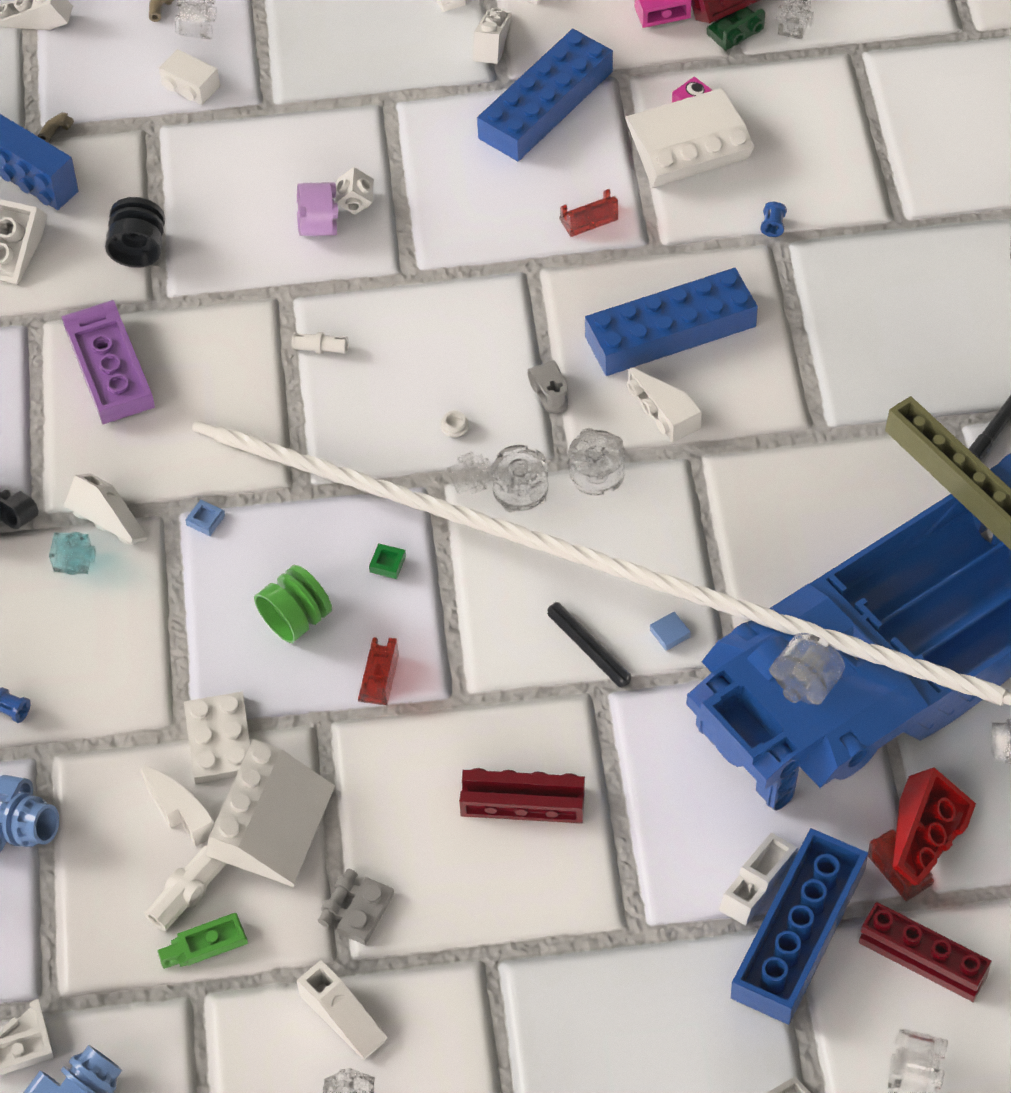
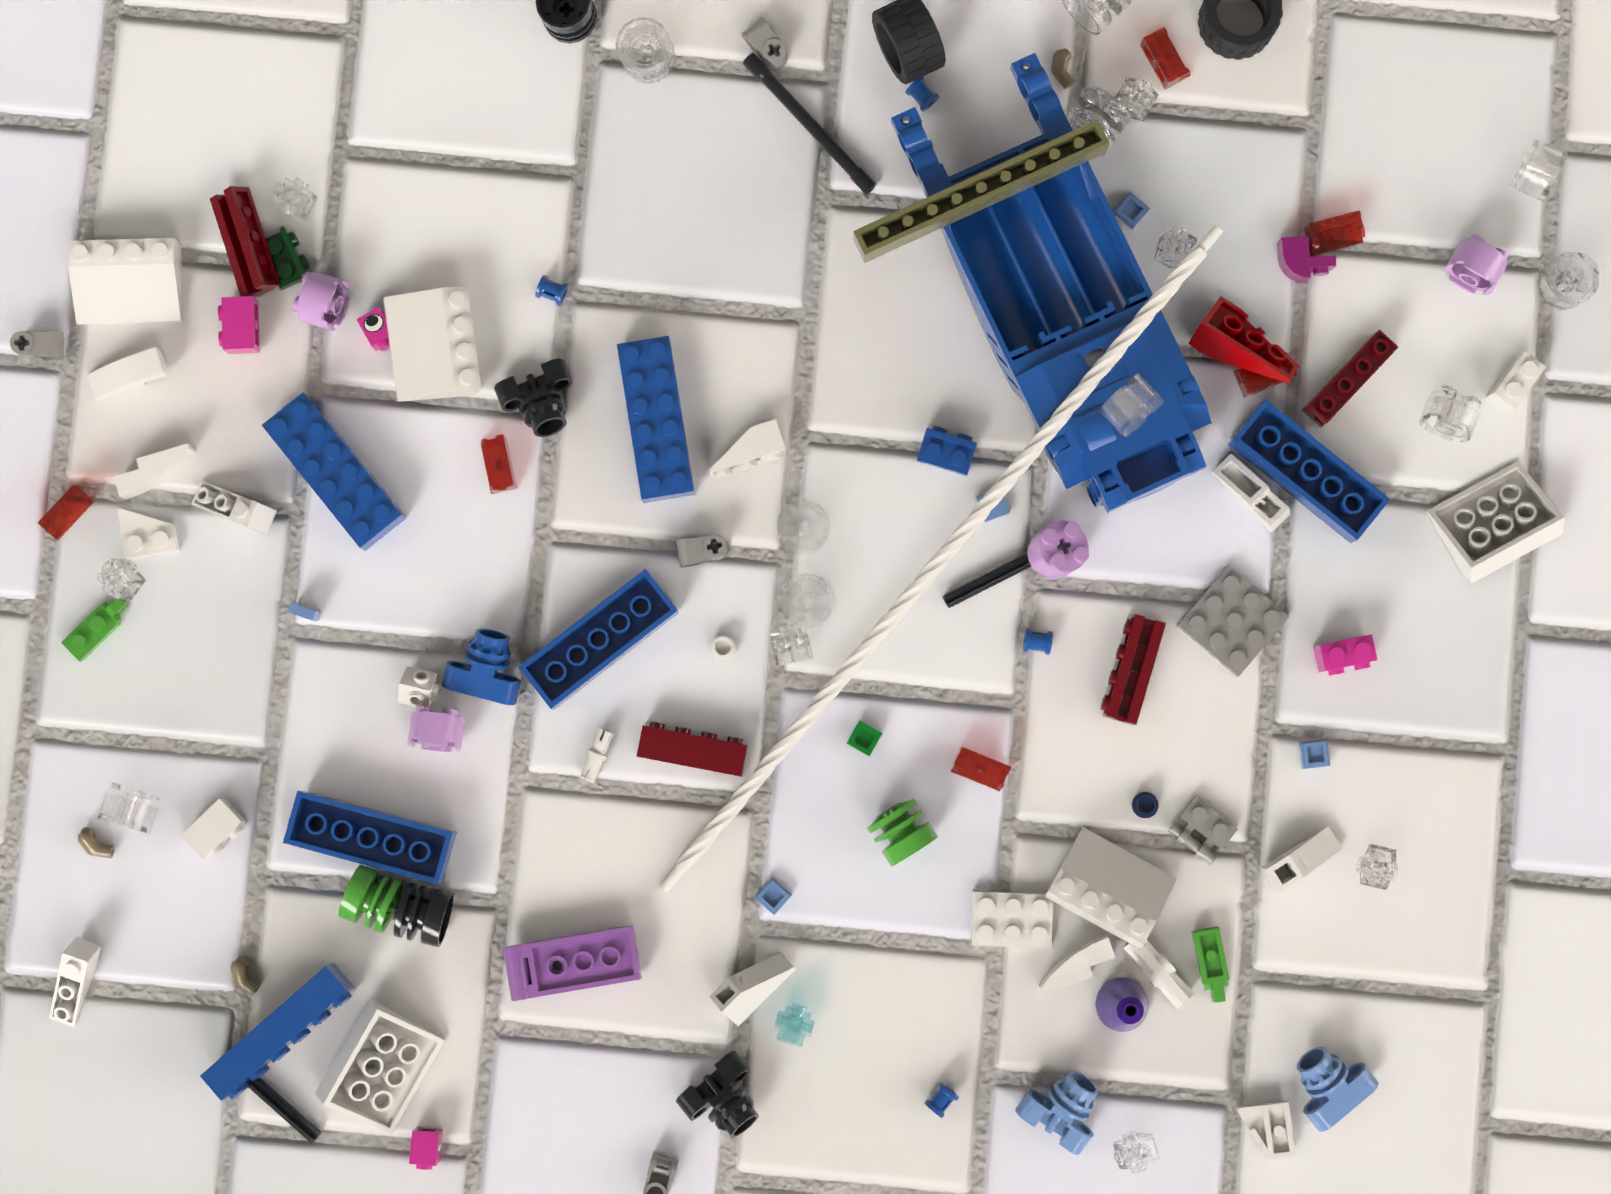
camera: 80 degrees left, 30 degrees up
none -> blue brick [283,791,457,885]
none -> medium blue tile [288,602,321,622]
none -> lavender brick [293,271,350,331]
none -> bright green wheel [338,864,404,933]
none -> blue beam [442,629,521,705]
none -> black beam [494,358,573,437]
none -> blue brick [519,569,679,710]
none -> dark red brick [636,721,748,777]
none -> blue bracket [917,426,977,476]
none -> blue bush [1023,628,1053,655]
none -> lavender brick [1027,520,1089,580]
none -> dark purple cone [1095,978,1149,1032]
none -> dark blue plate [1132,792,1159,818]
none -> light grey plate [1177,565,1289,677]
none -> medium blue tile [1299,740,1330,769]
none -> dark pink brick [1313,634,1378,676]

